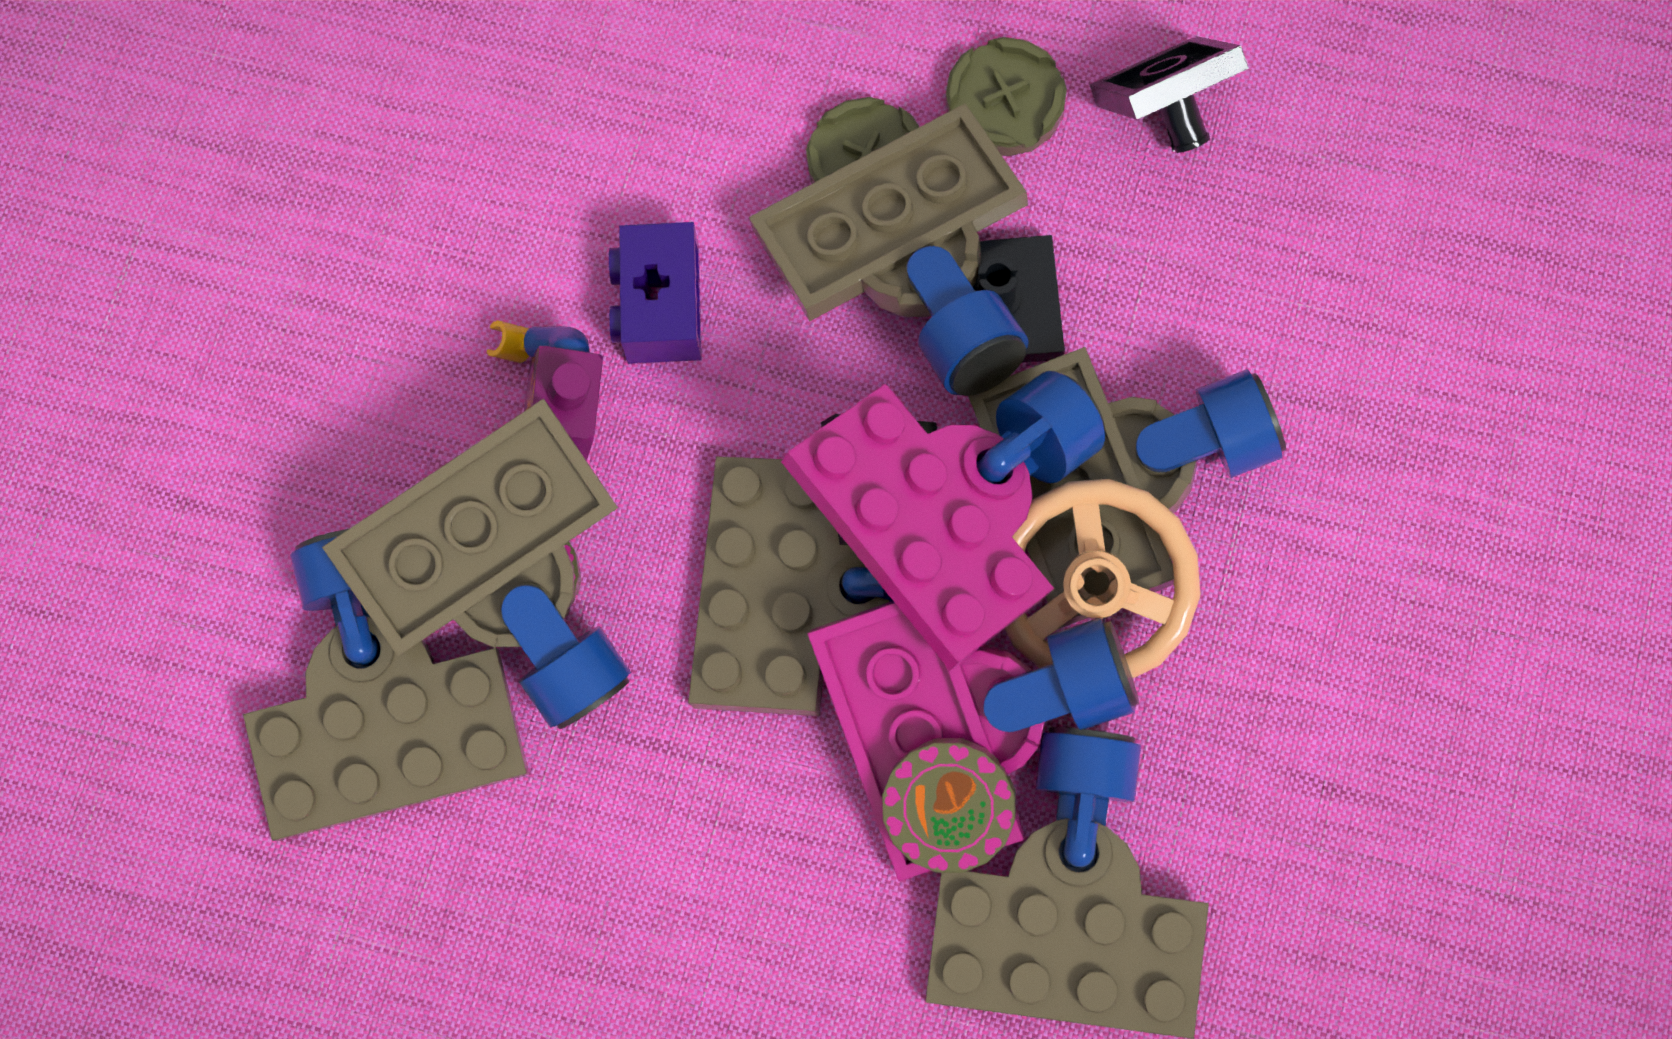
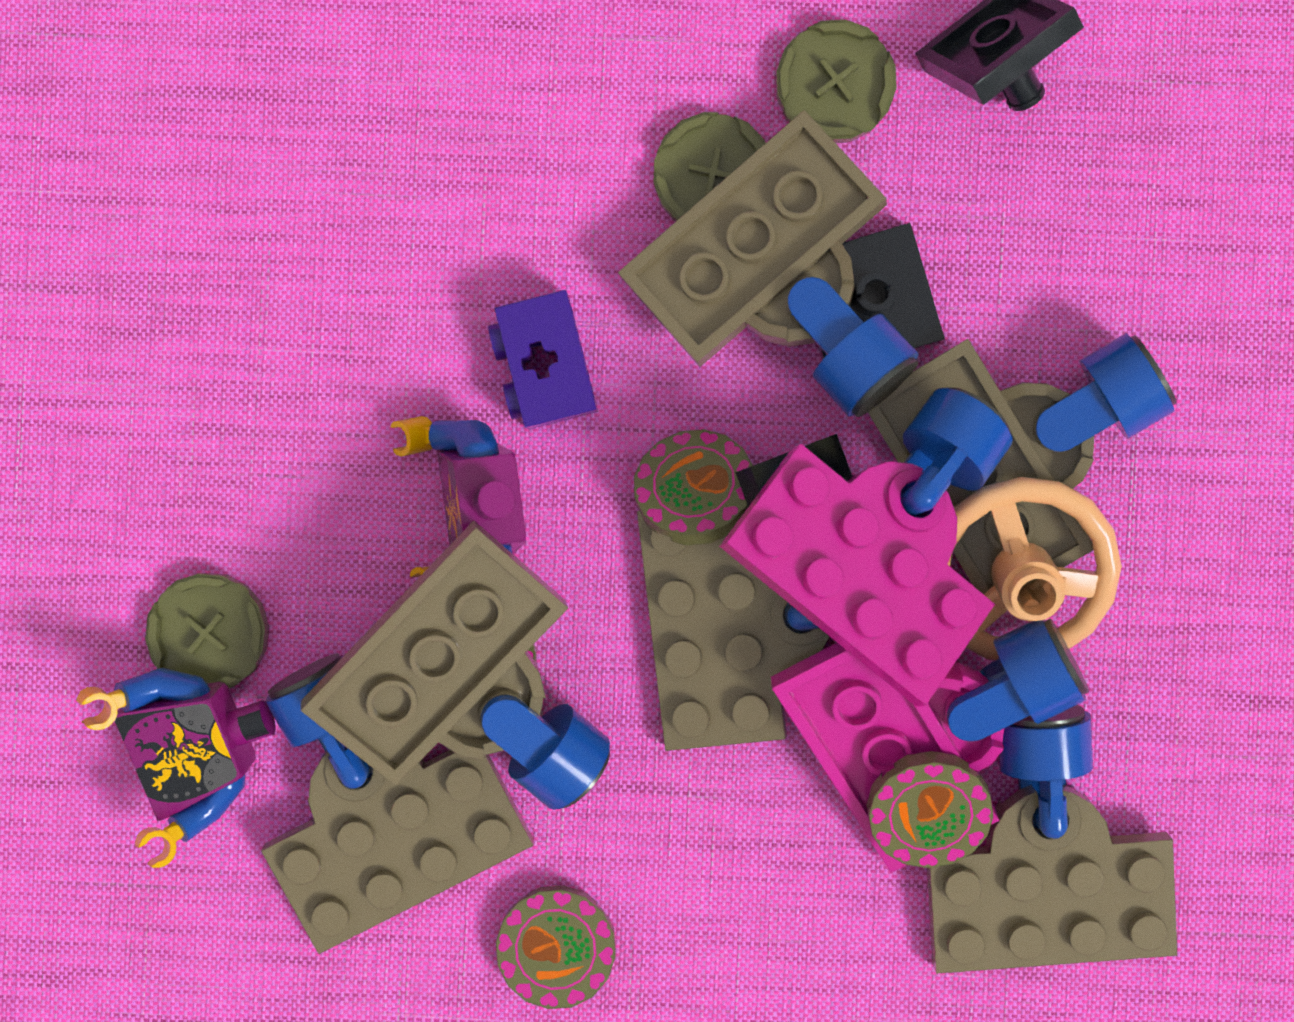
camera: 20 degrees left, 15 degrees up
none -> torso [76,668,276,868]
none -> olive tile [145,573,269,688]
none -> olive tile [496,885,616,1009]
none -> olive tile [634,429,753,545]

